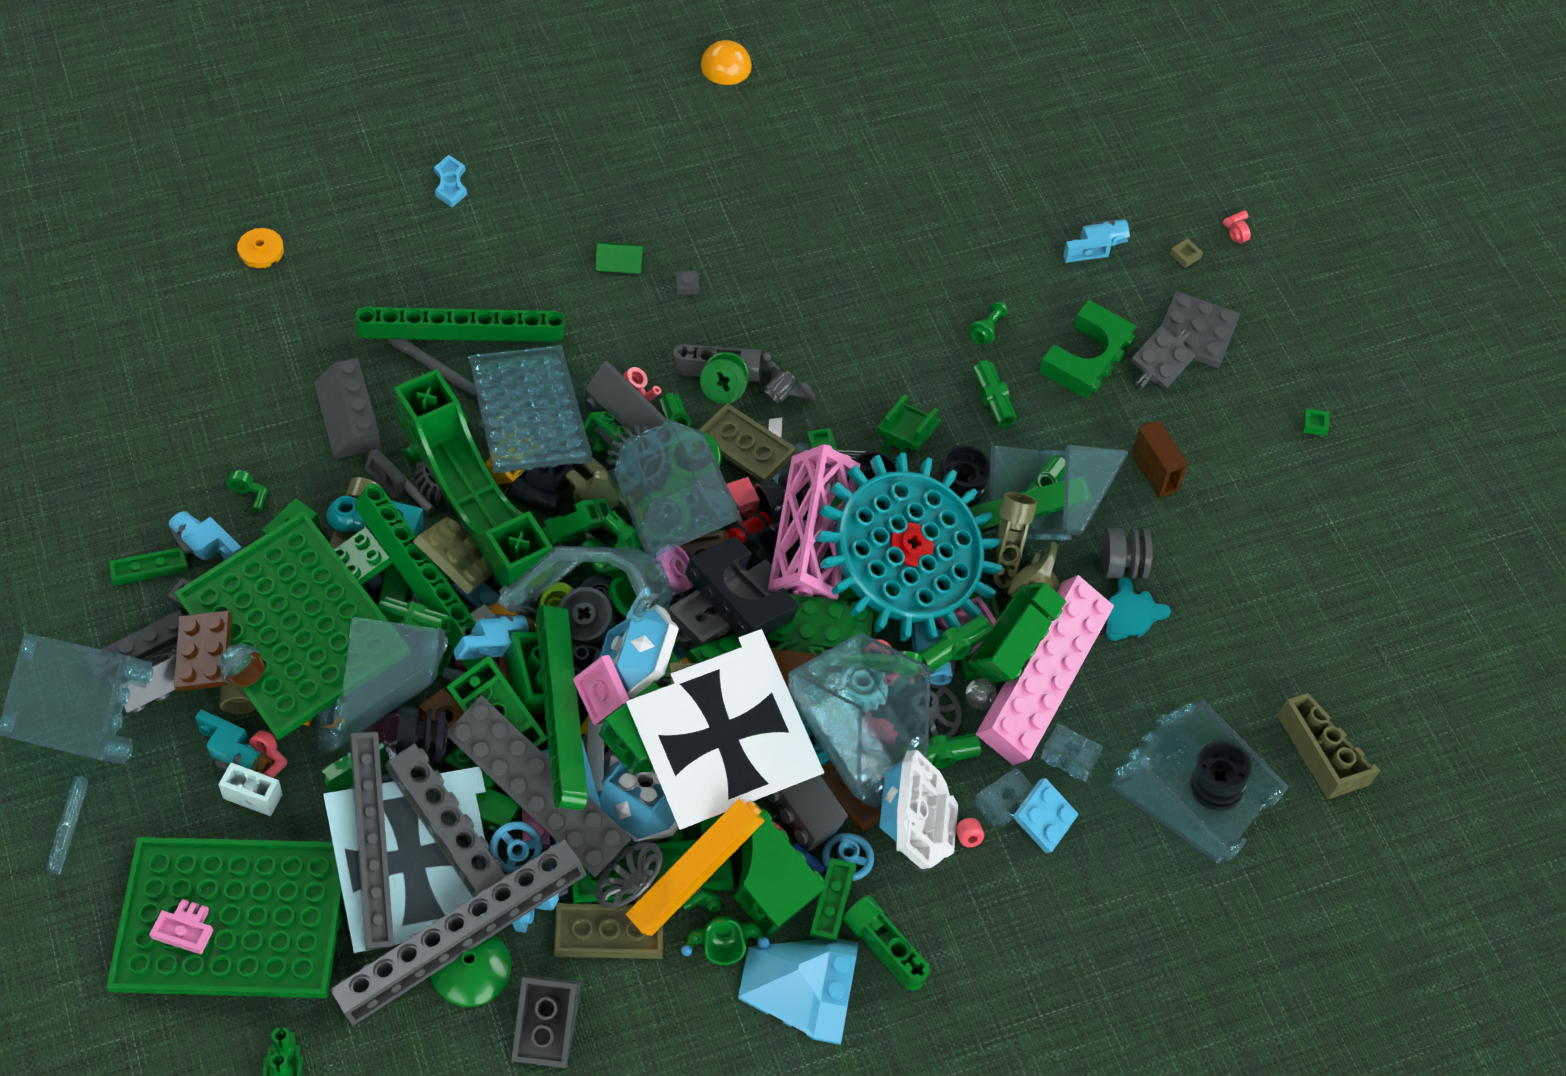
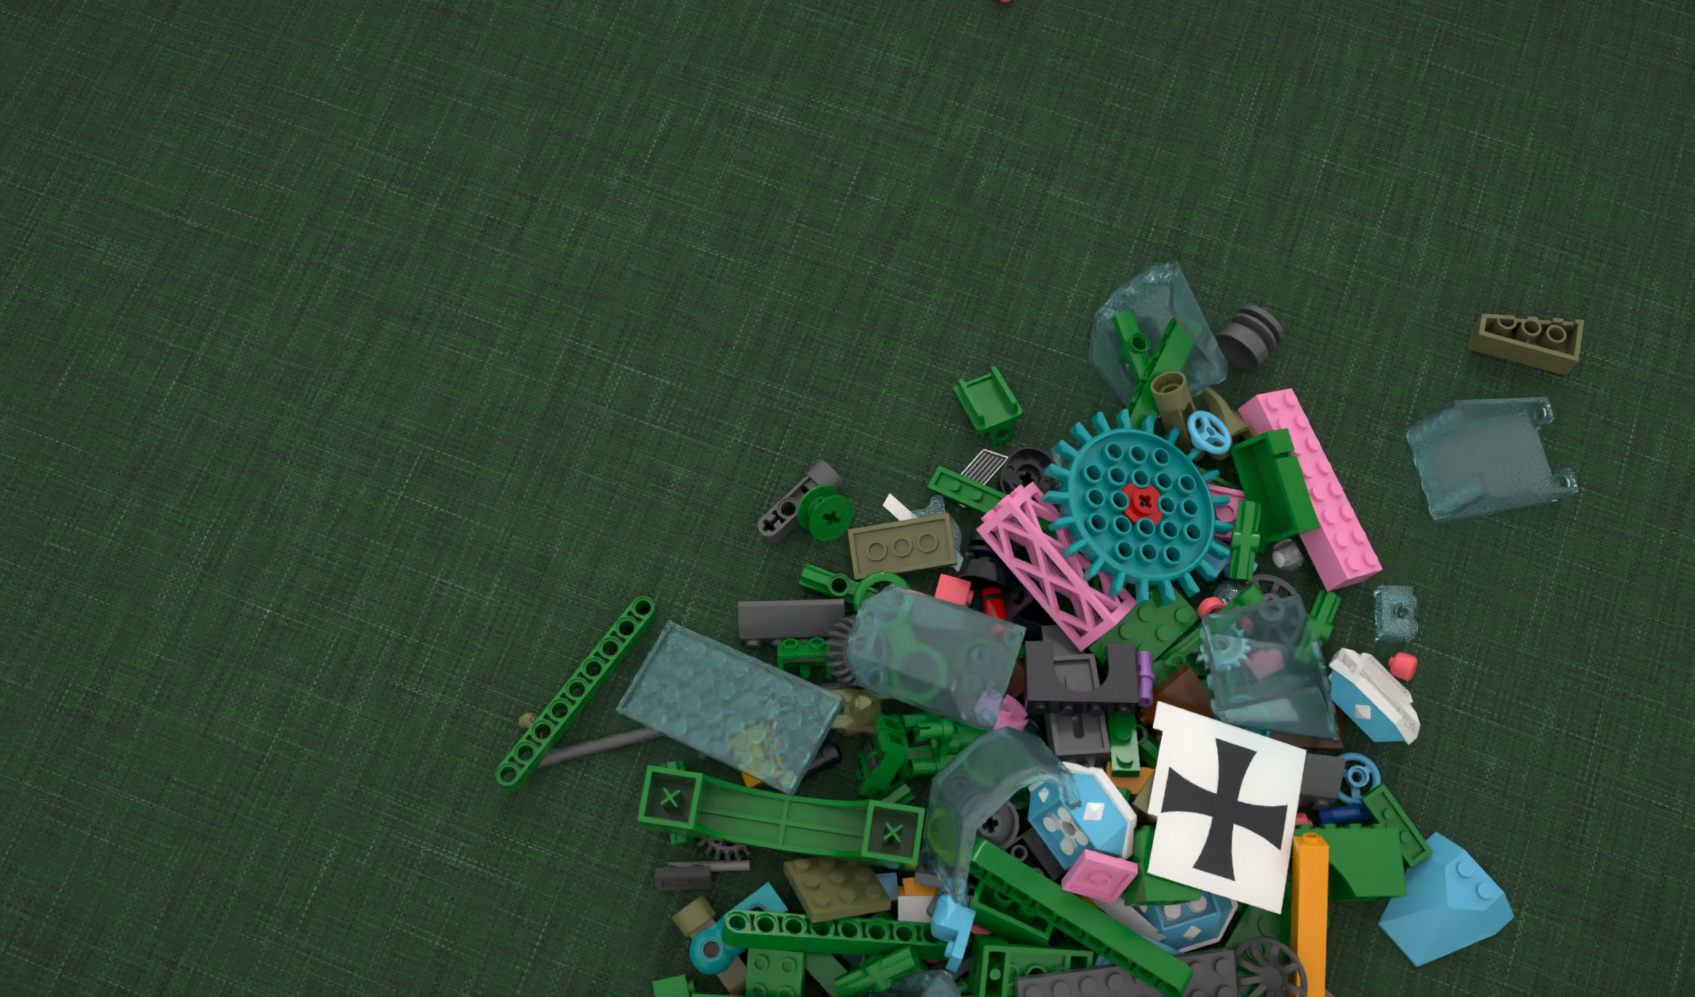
camera: 45 degrees left, 15 degrees up
light orange plate [237,228,284,268] -> none
dark grey slope [314,358,381,459] -> none
medium azure tile [434,155,467,207] -> none
green panel [596,241,644,274] -> none
coral plate [623,367,661,402] -> none
dark grey plate [675,271,700,295] -> none
green piece [681,915,770,965] -> none
light orange piece [701,40,752,85] -> none
dark grey piece [762,352,816,404] -> none
green beam [842,895,930,991] -> none
black wheel [936,445,992,508] -> none
green piece [969,302,1007,345] -> none
green piece [973,360,1017,428] -> none
medium azure plate [1013,778,1079,853] -> none
green arch [1039,300,1136,399] -> none
clear light blue brick [1041,723,1103,782] -> none
medium azure plate [1063,219,1130,263] -> none
teal tile [1105,577,1171,641] -> none
dark grey plate [1130,326,1196,390] -> none
reddish brown brick [1131,420,1188,498] -> none
dark grey plate [1161,291,1241,368] -> none
olive plate [1170,238,1203,268] -> none
black wheel [1190,741,1252,811] -> none
green plate [1303,408,1329,436] -> none
none -> medium lavender pin [1135,651,1155,707]
none -> medium azure piece [1187,411,1231,454]

